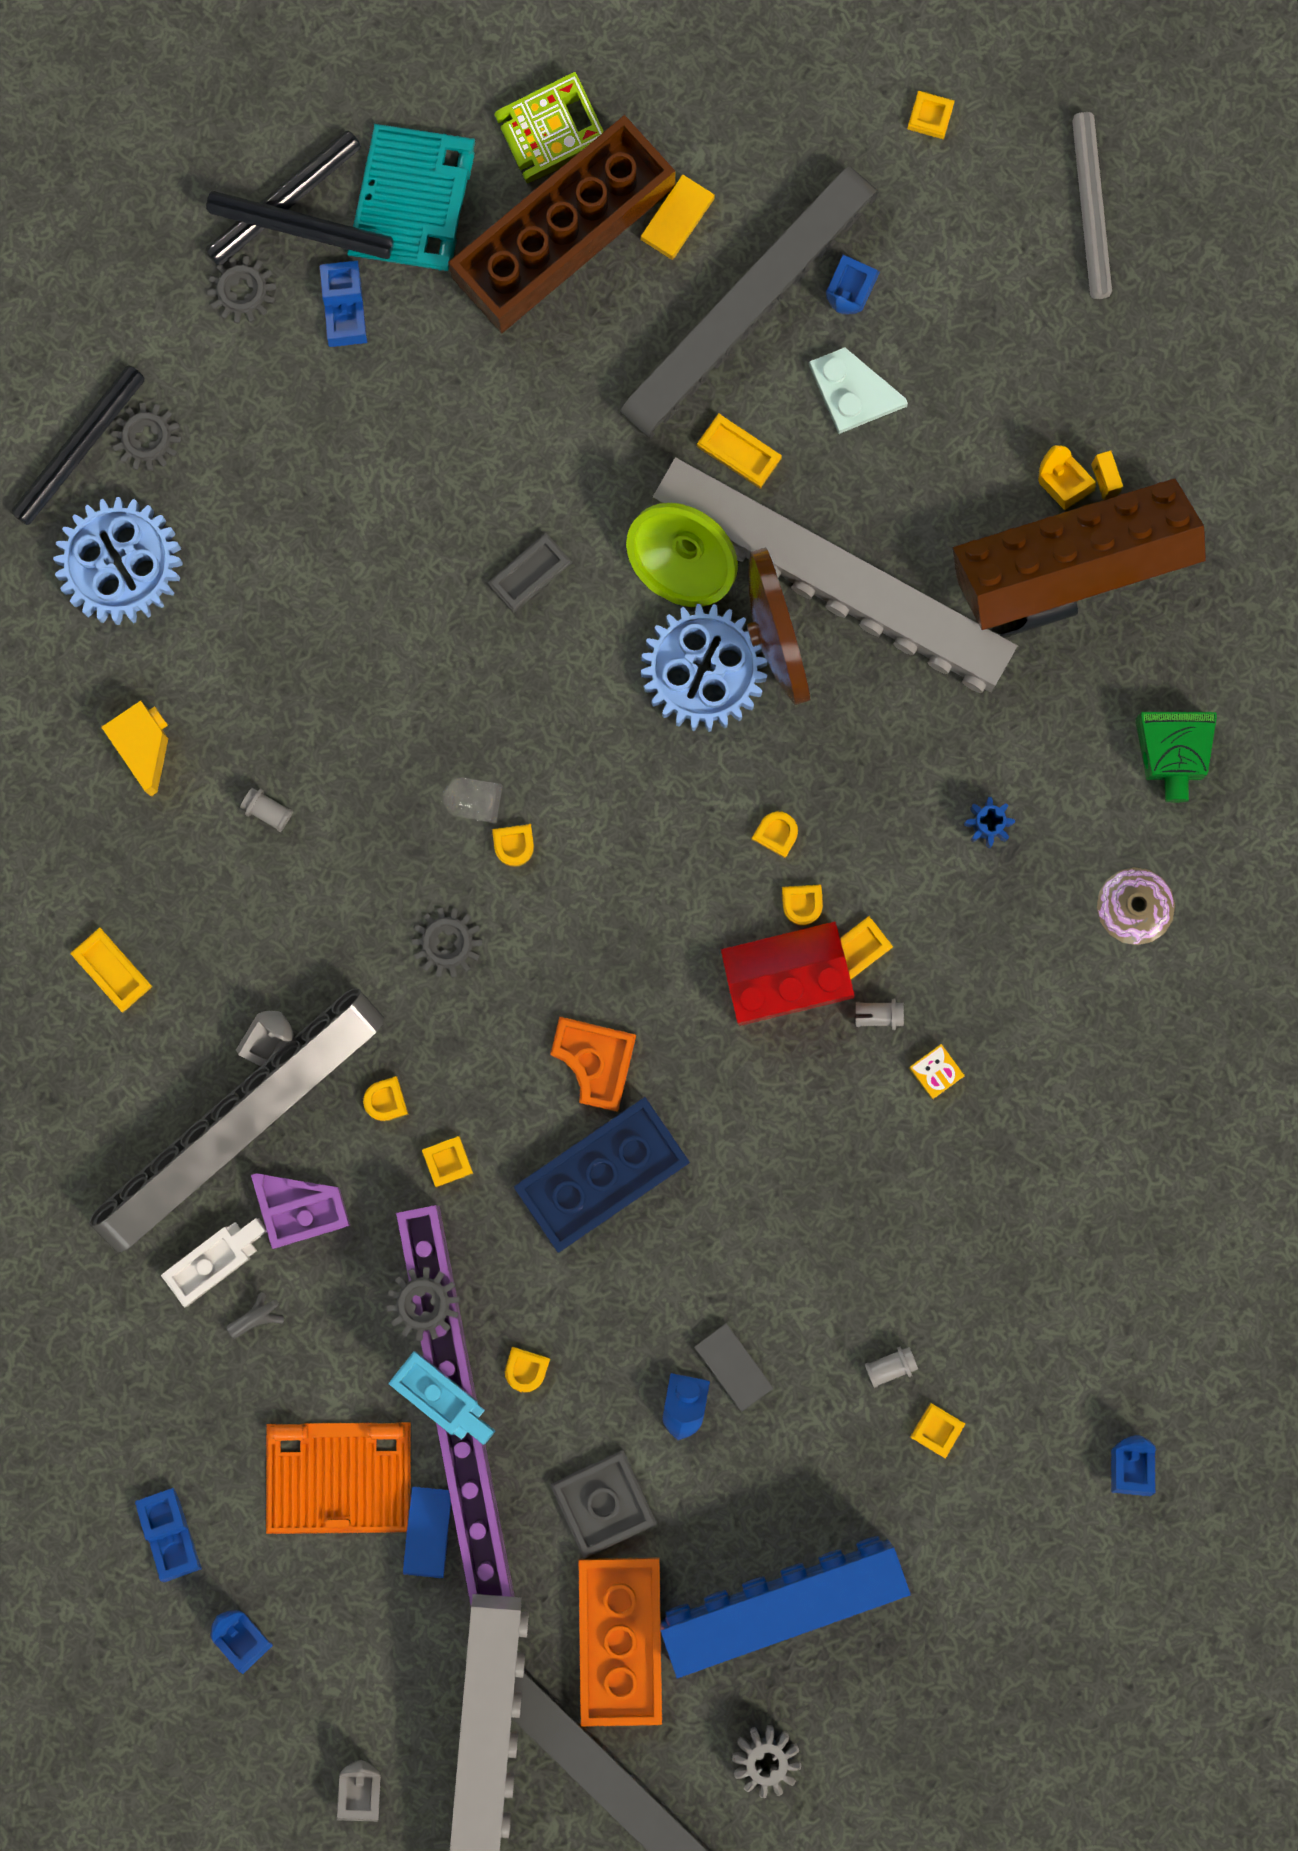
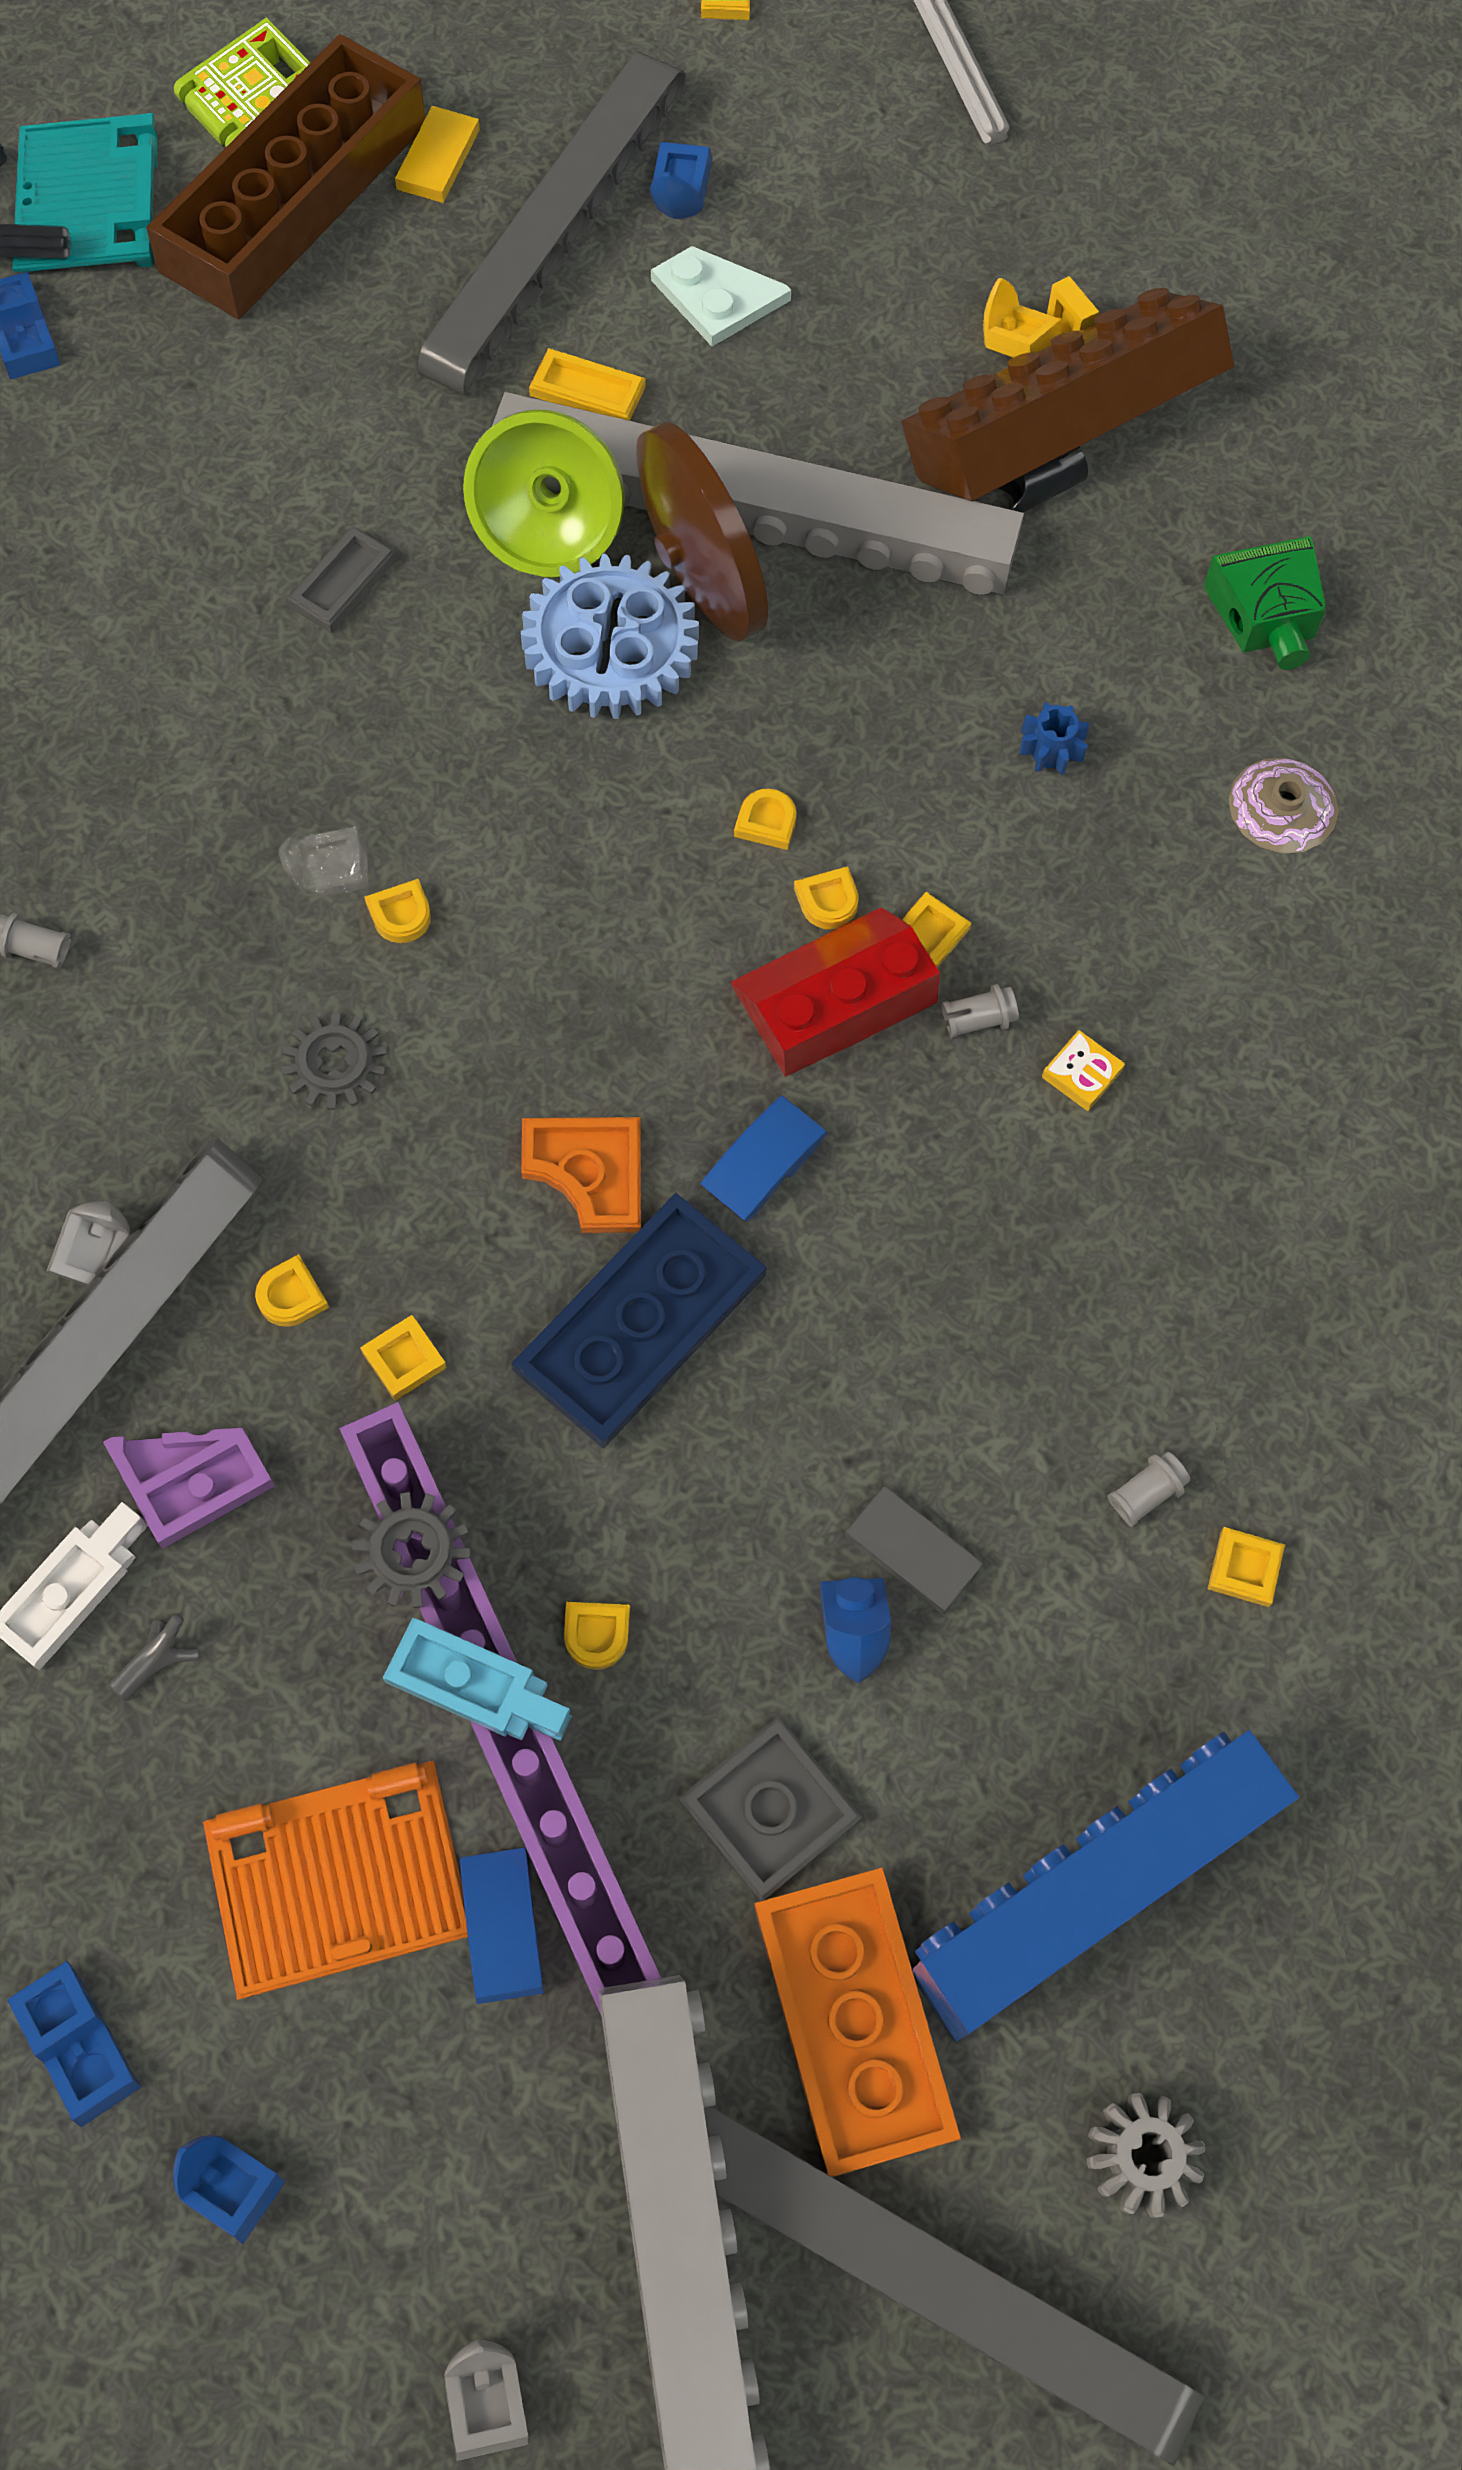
camera: 20 degrees left, 15 degrees down
none -> blue slope [700,1095,829,1222]

